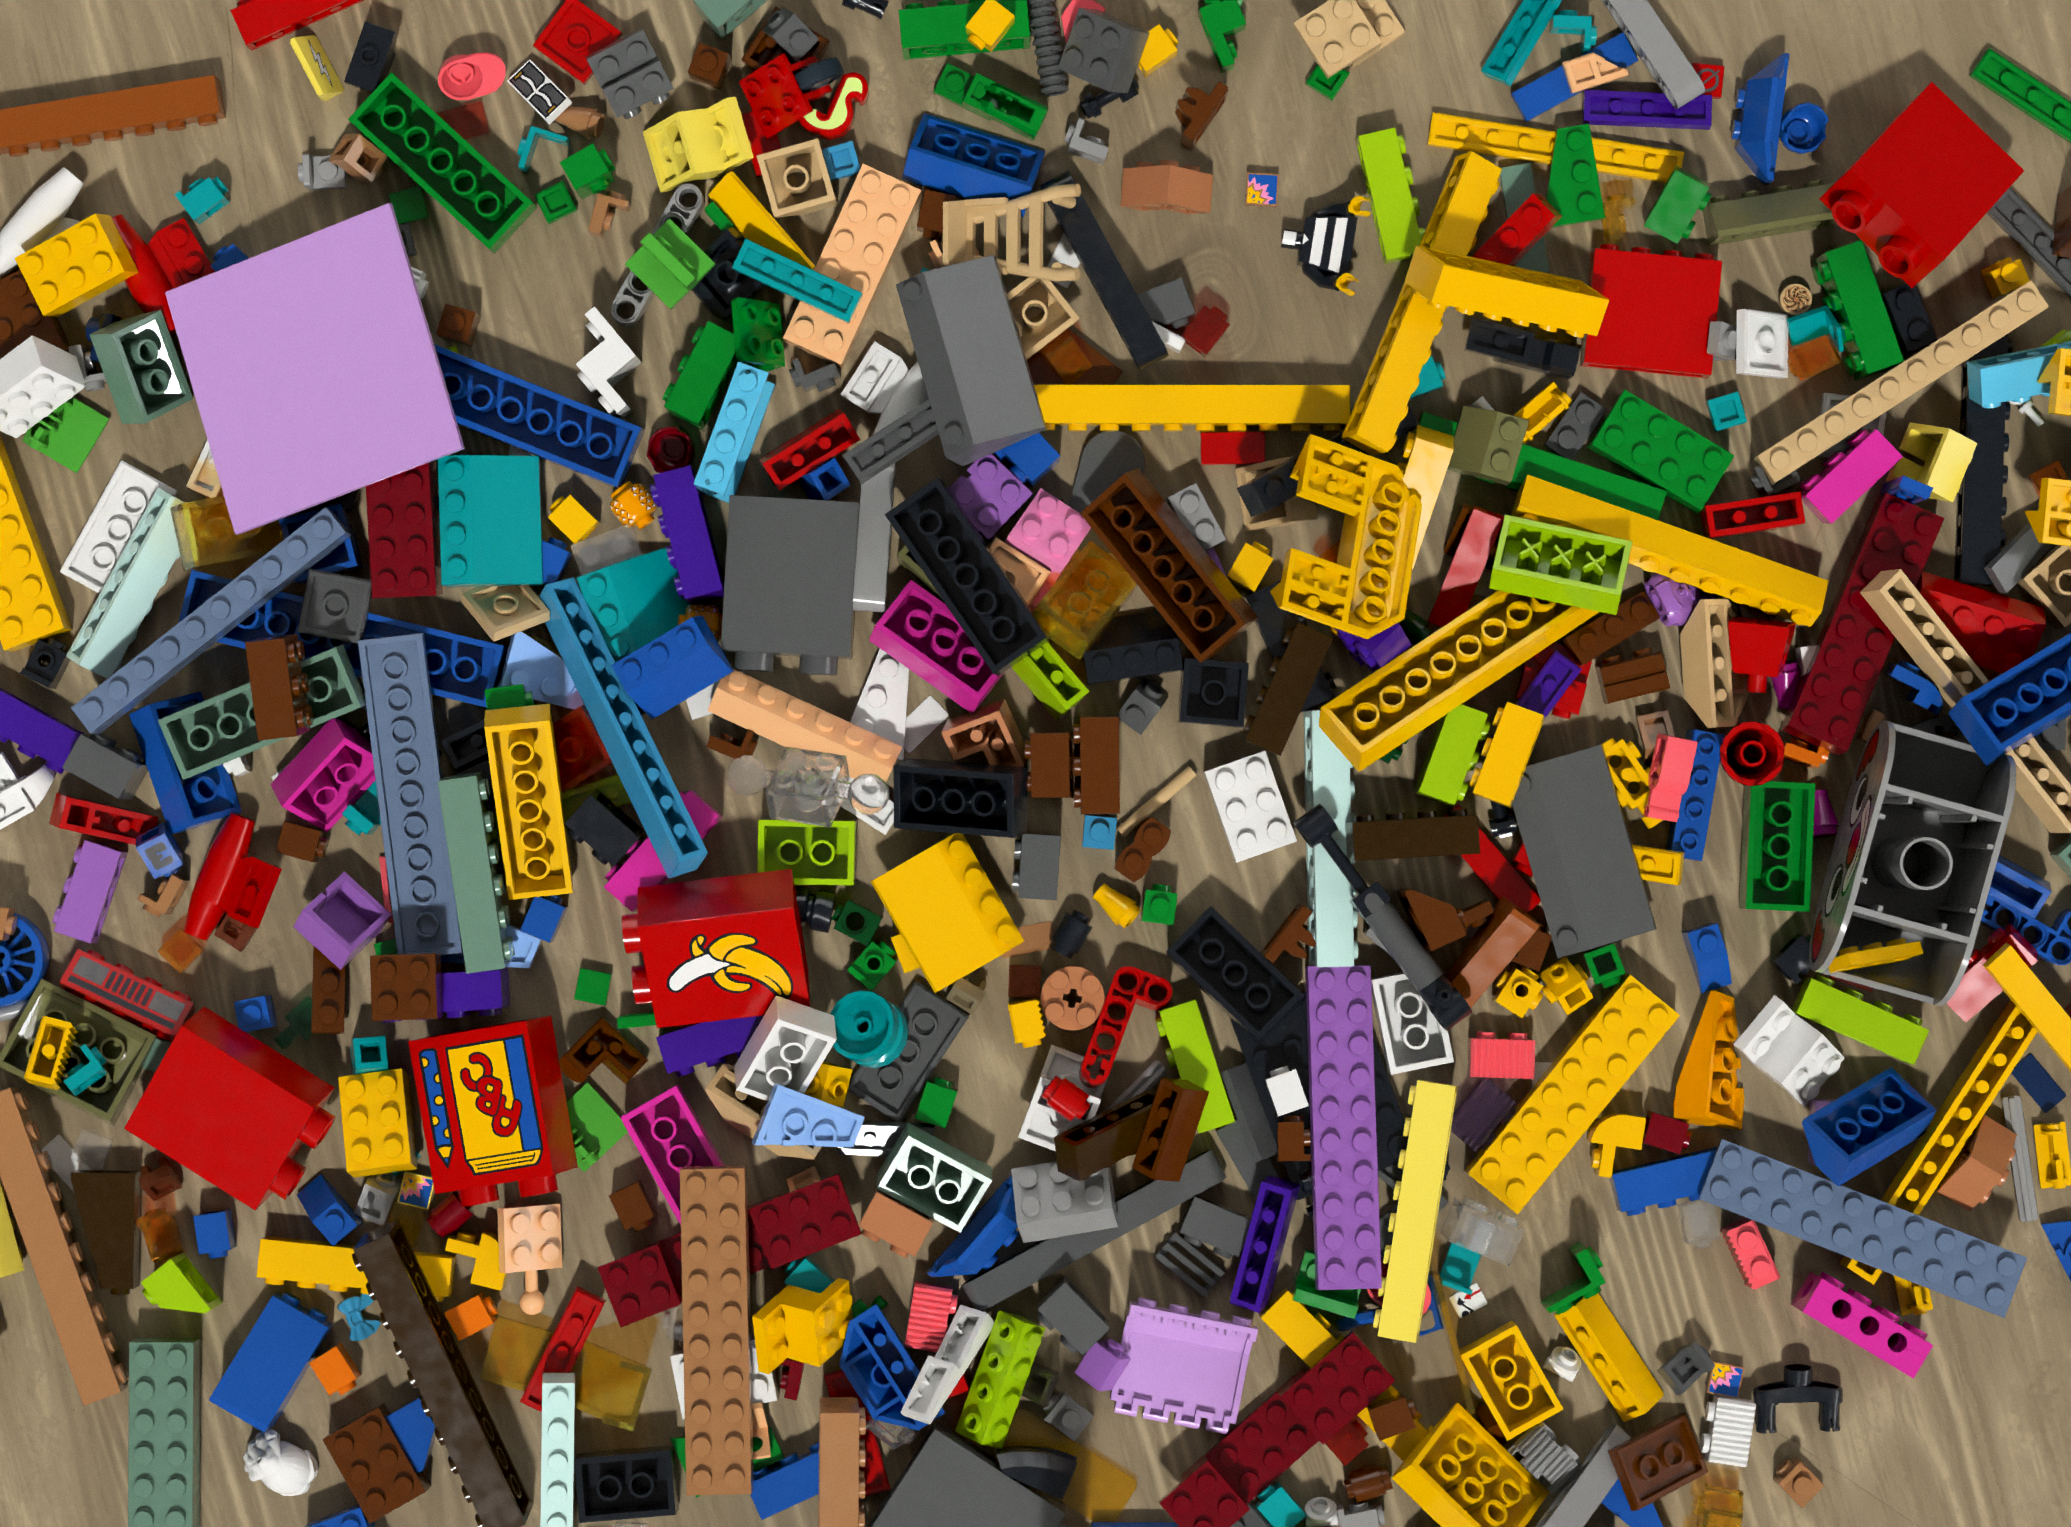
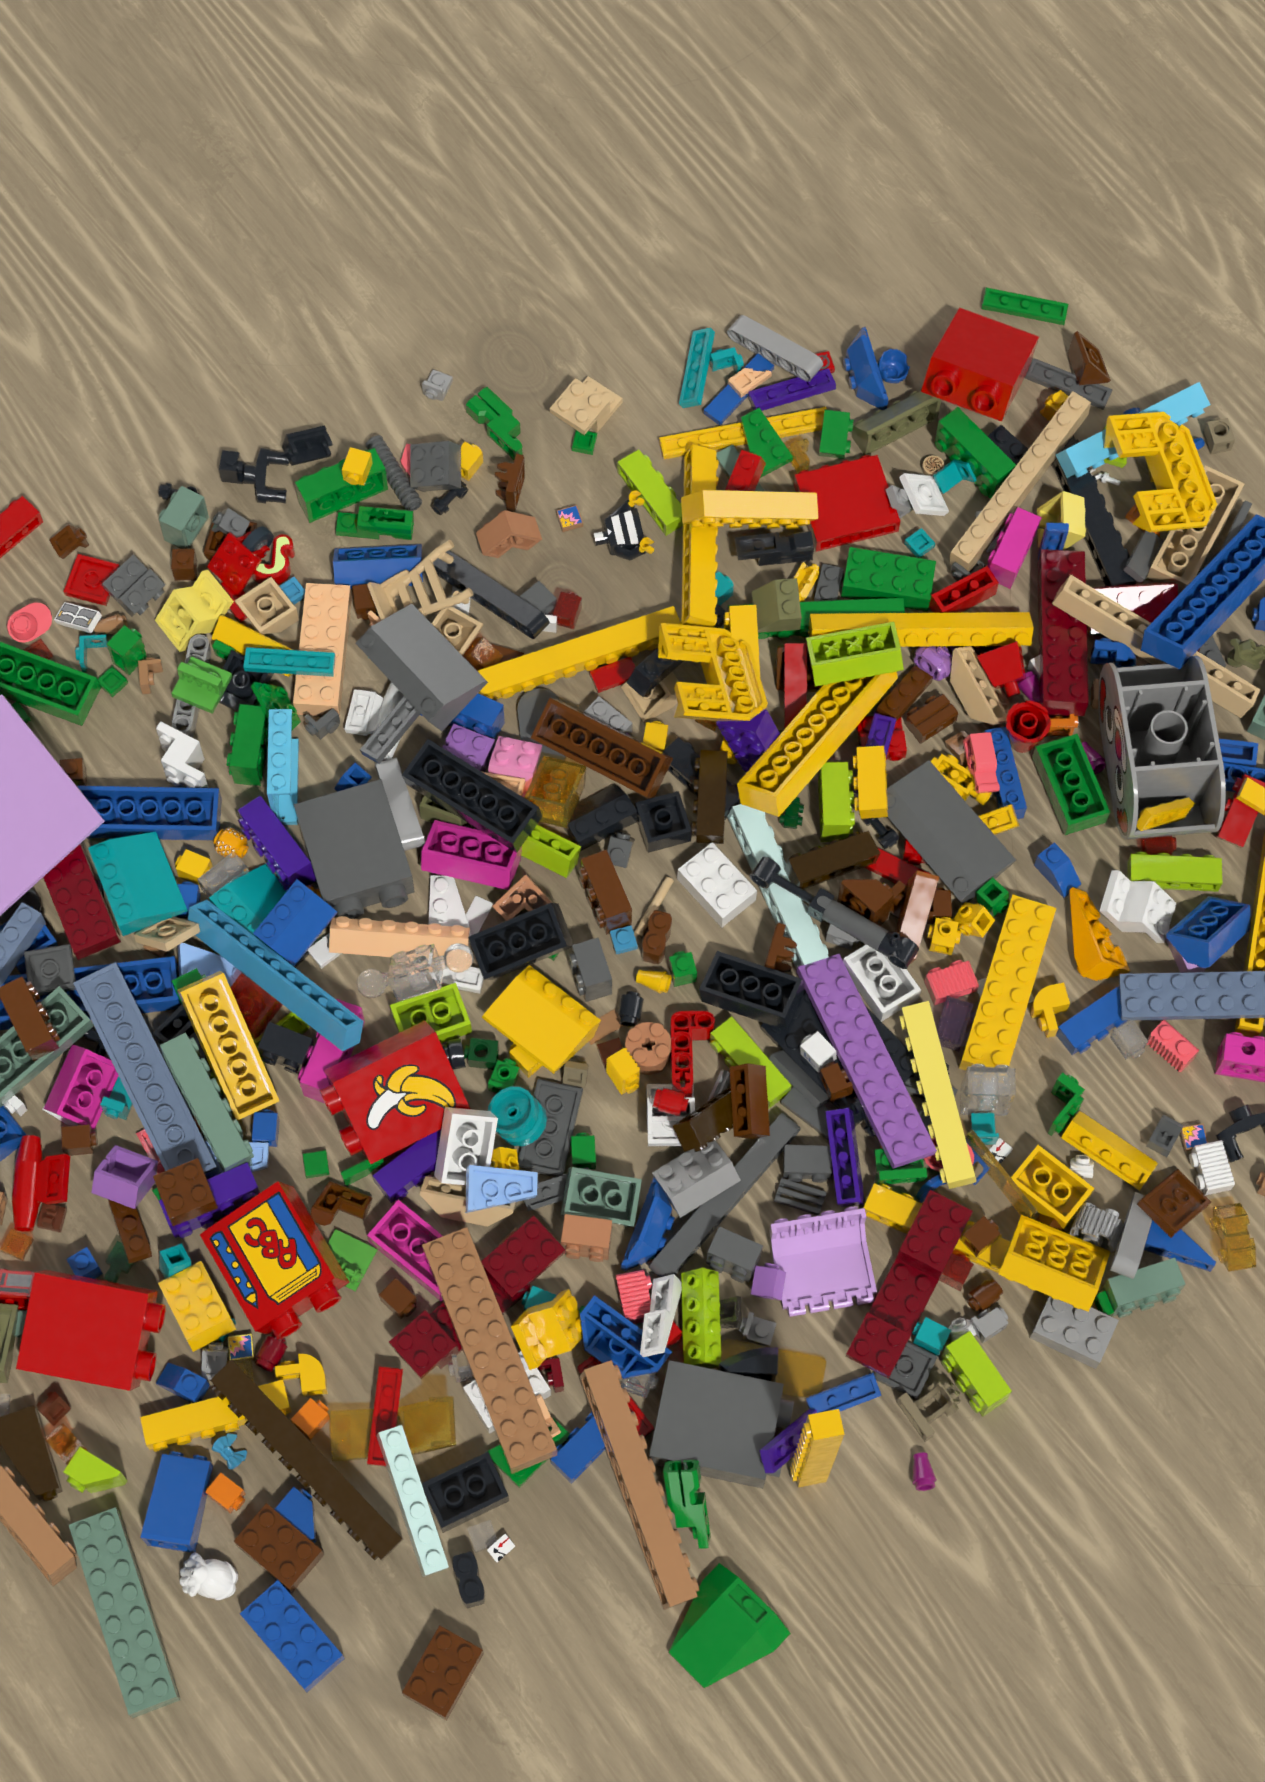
camera: 20 degrees left, 20 degrees down
blue brick [193,1209,237,1259] -> none
light nougat plate [497,1203,563,1315] -> none
dark red hair [646,426,695,473] -> none
reddish brown bracket [706,730,758,762] -> none
red brick [758,409,861,490] -> none
reddish brown slope [1024,733,1074,798] -> none
light grey bracket [1064,117,1109,165] -> none
dark red brick [1643,1110,1692,1154] -> none
black brick [1769,934,1811,984] -> none
clear orange bracket [1787,334,1842,381] -> none

